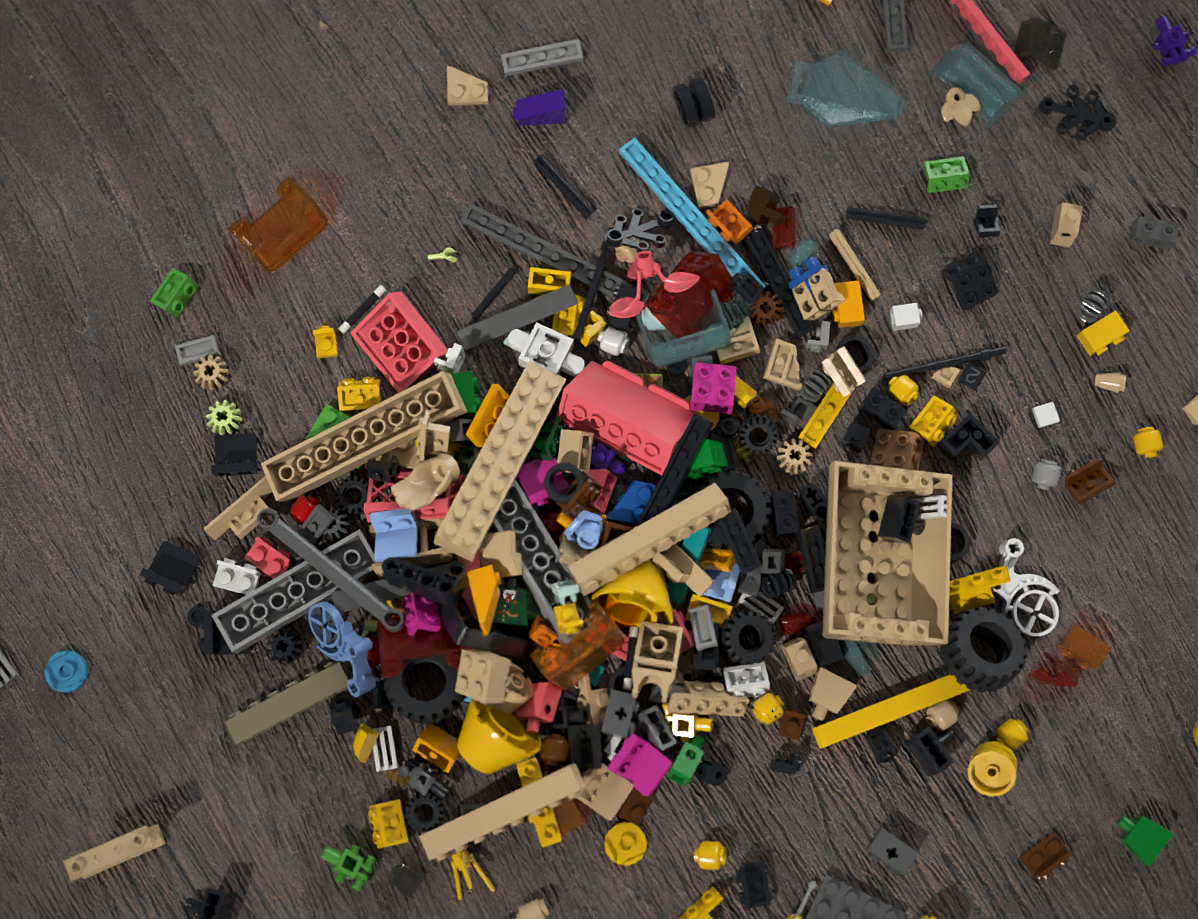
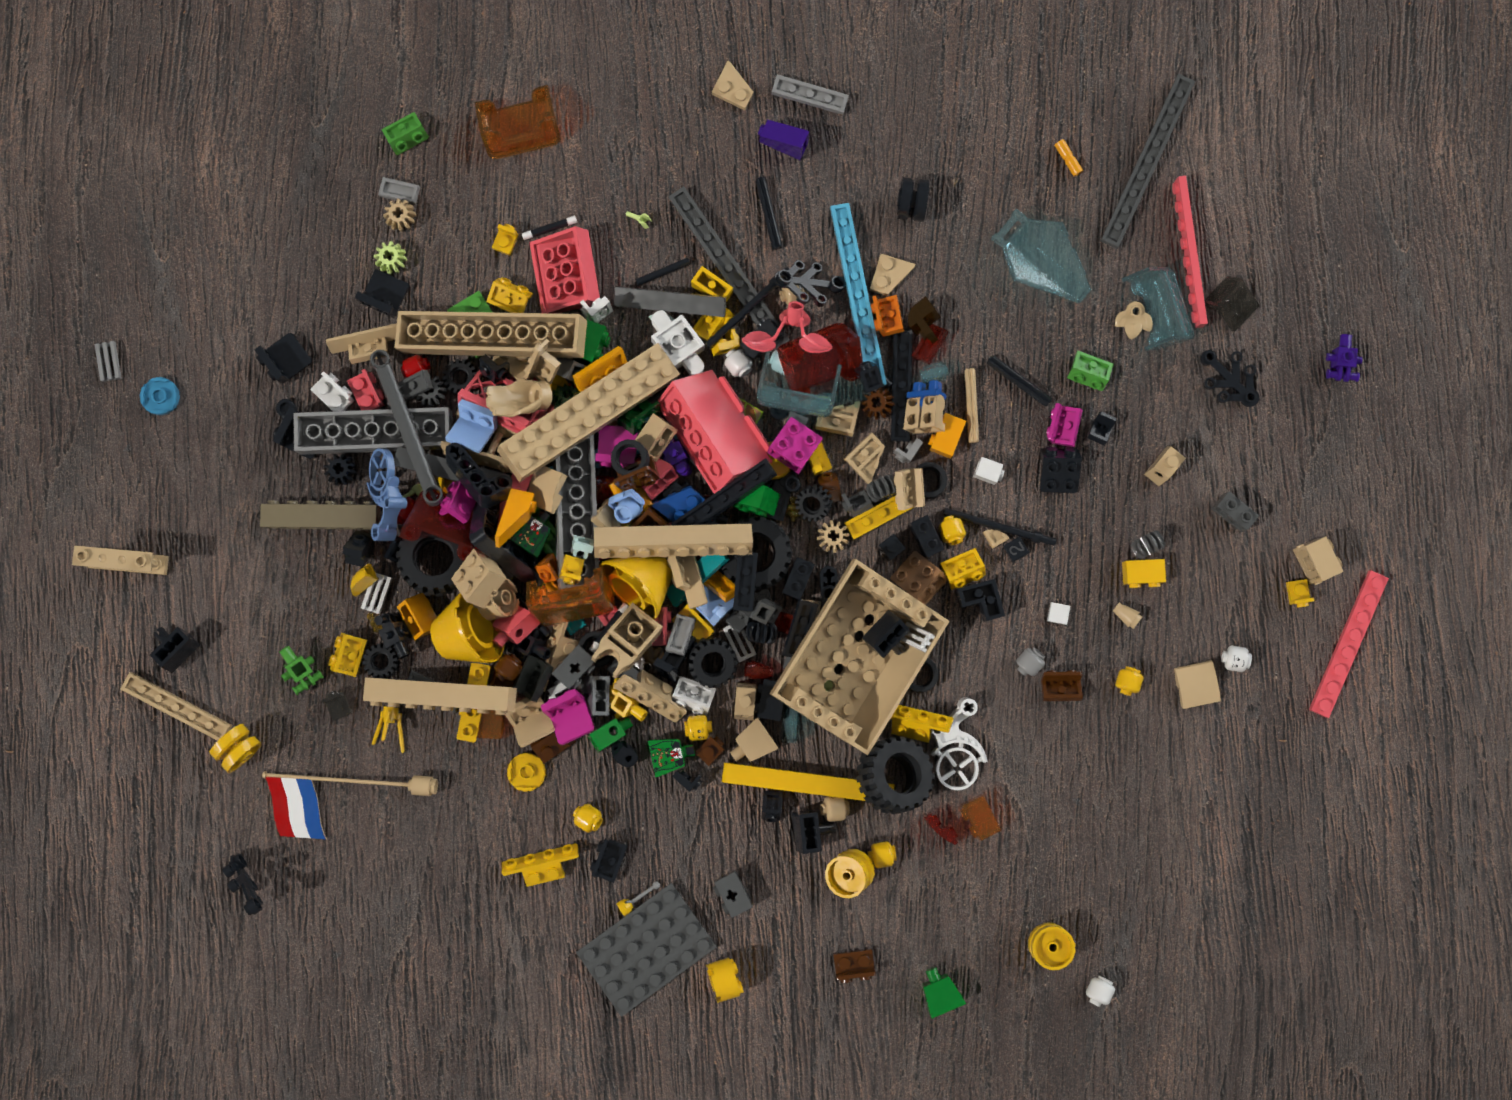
camera: 25 degrees right, 5 degrees up
none -> torso [648,739,695,778]
none -> dark pink bracket [1047,403,1083,447]

